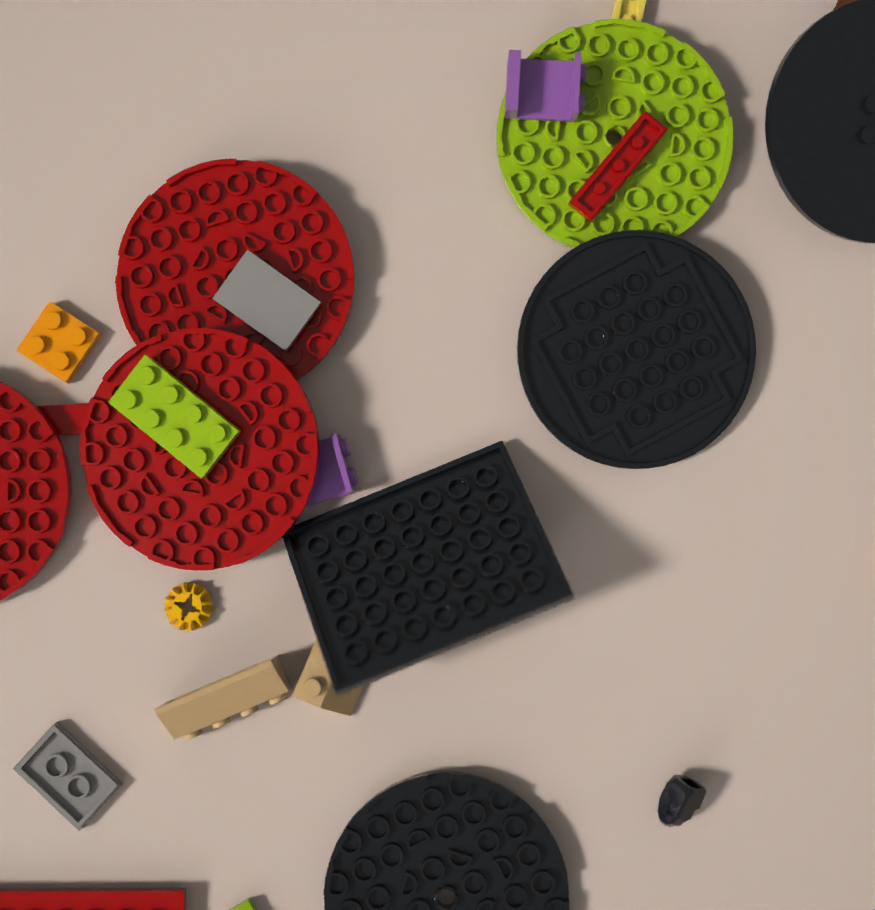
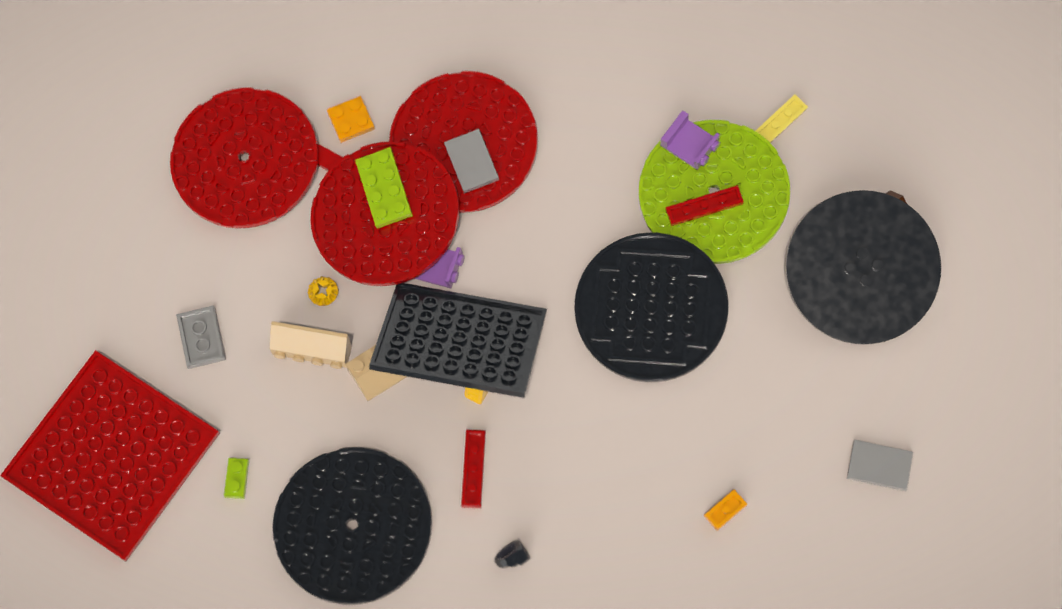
camera: 40 degrees right, 15 degrees down
none -> red tile [461,430,486,509]

